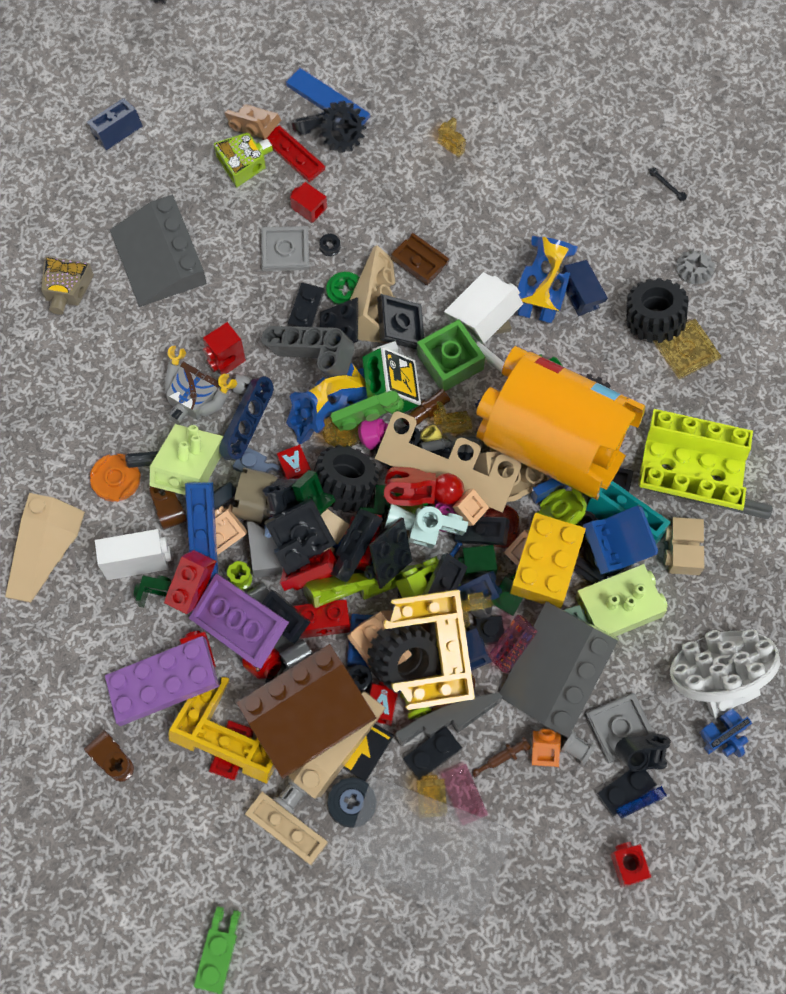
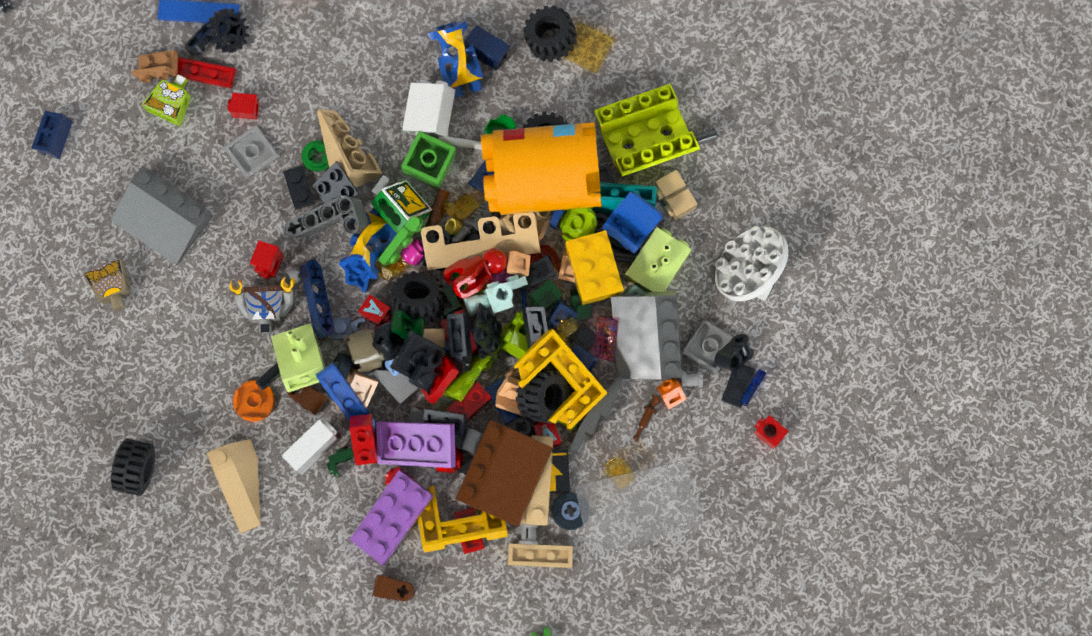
camera: 35 degrees left, 10 degrees up
lime bush [227,561,252,590] -> none
black bush [319,233,341,257] -> none
black tile [377,294,425,350] -> none
reddish brown plate [391,233,449,285] -> none
black plate [403,727,463,781] -> none
clear pink tile [441,764,488,826] -> none
blue hips [700,708,752,758] -> none

